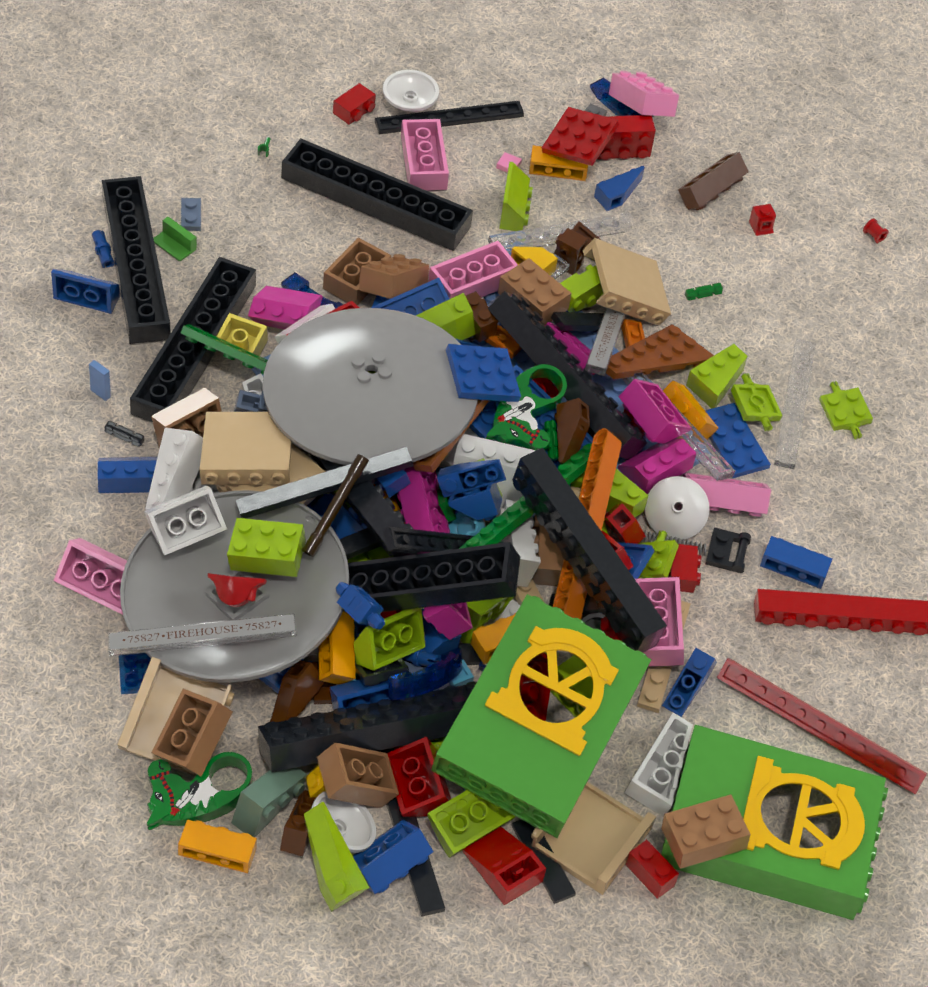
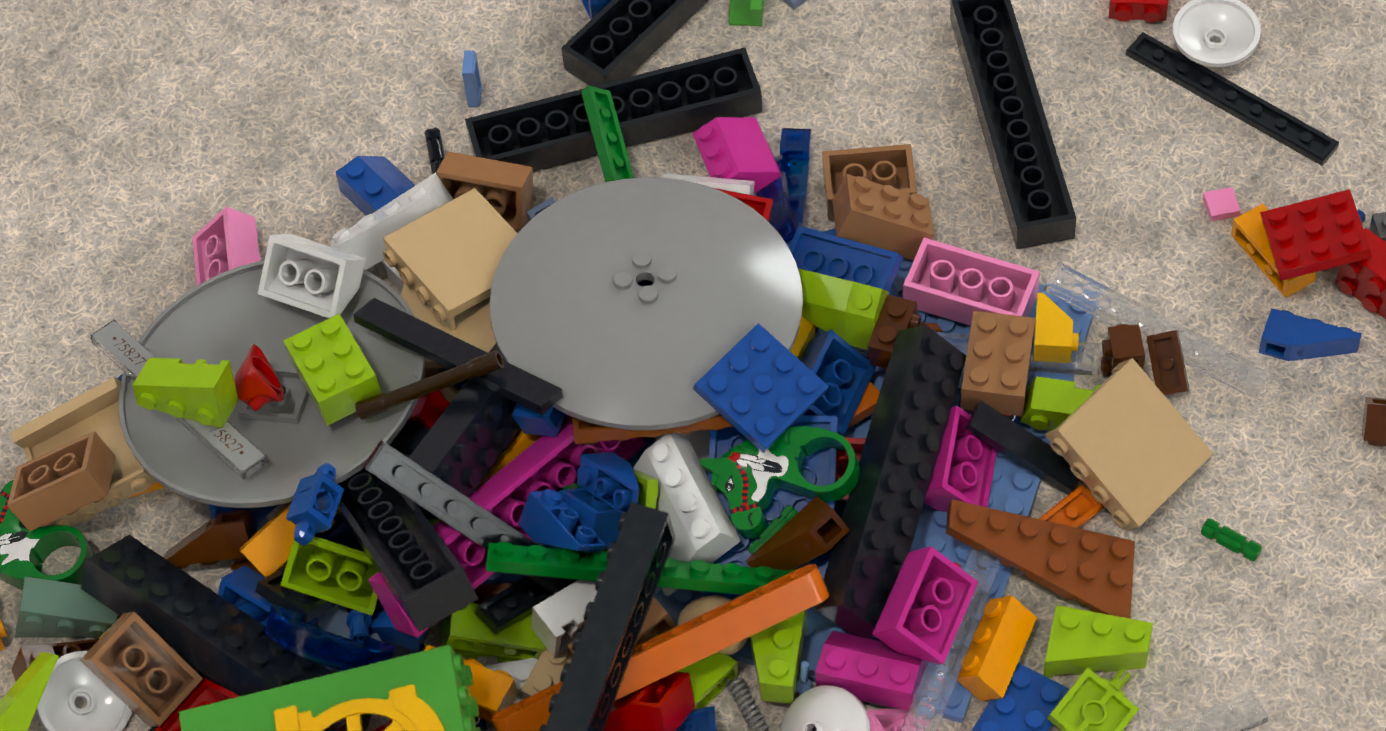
camera: 65 degrees right, 5 degrees up
light yellow slope [216,313,268,356] -> none
bright pink brick [401,119,449,190] -> none
lime slope [499,161,533,232] -> none
light grey tile [585,307,626,376] -> none
red slope [604,503,646,544] -> none
none -> lime wedge [132,358,238,428]
none -> blue slope [518,489,606,551]

